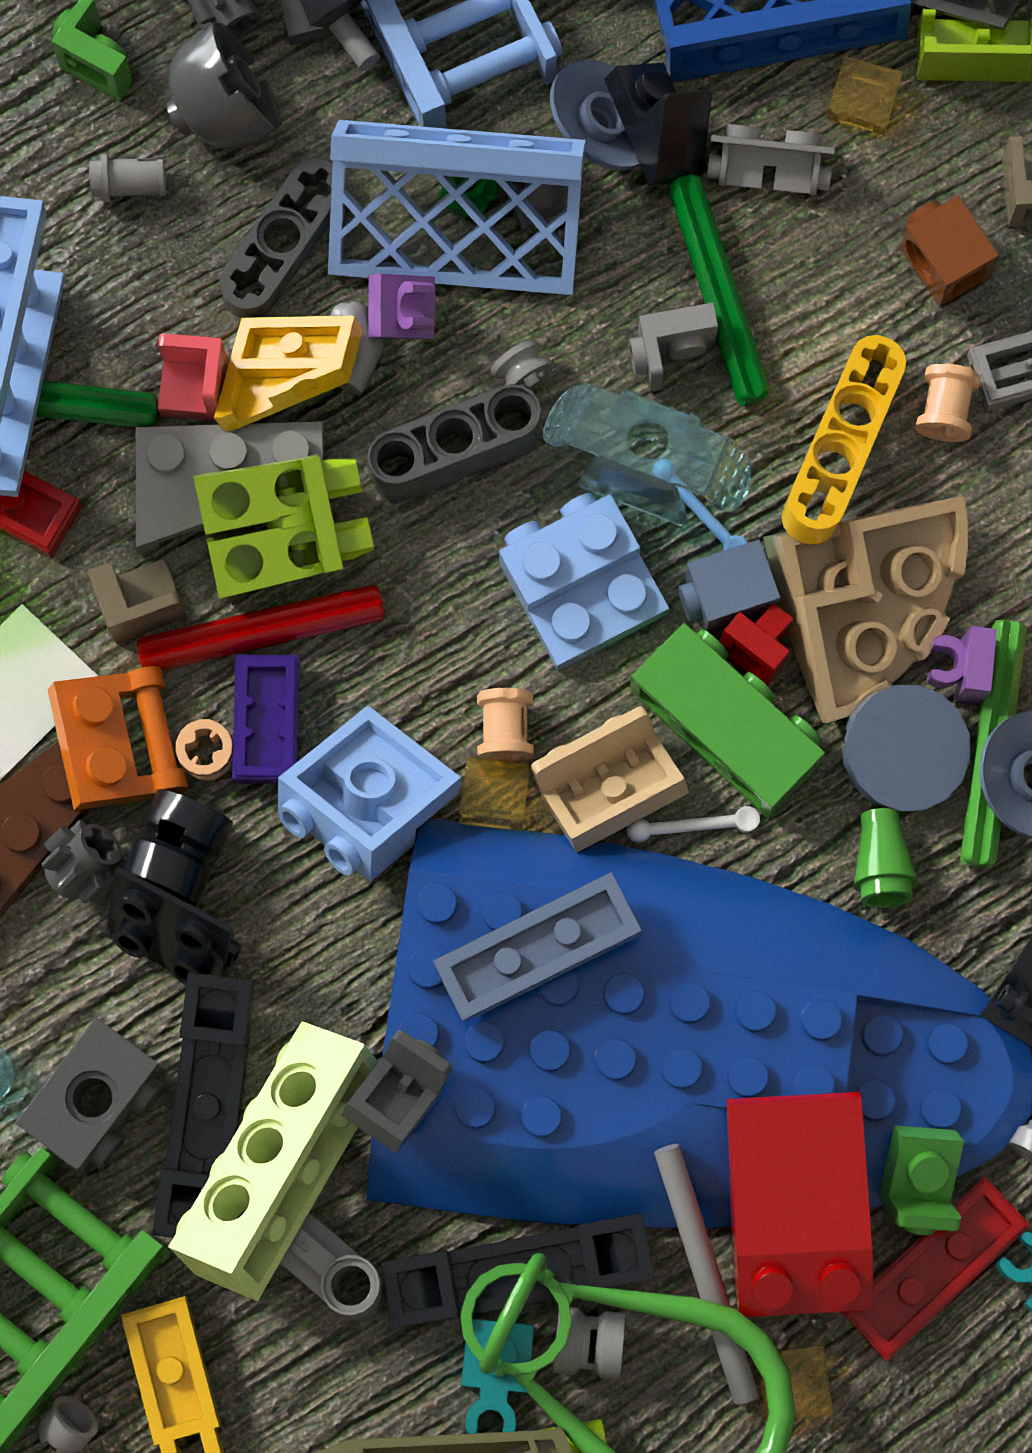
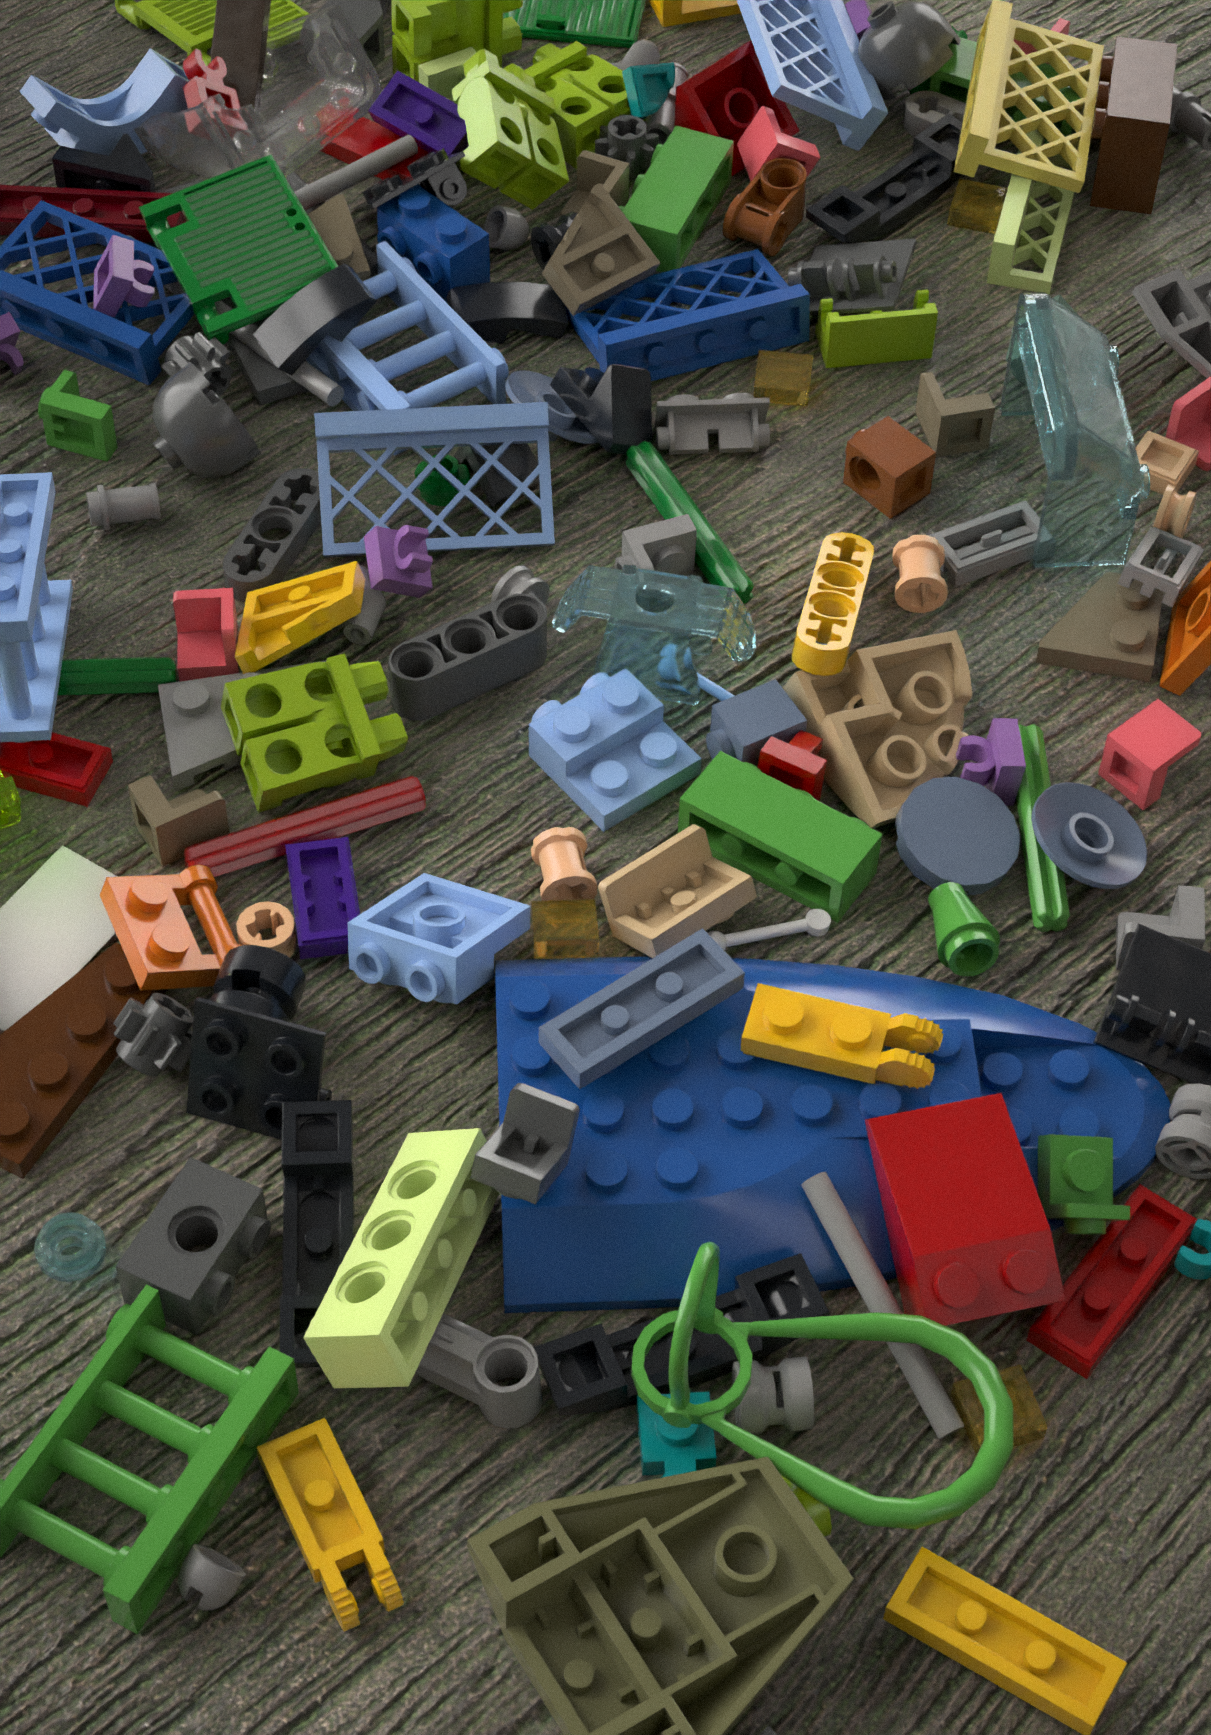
camera: 15 degrees left, 25 degrees down
none -> yellow hinge [740,983,944,1089]

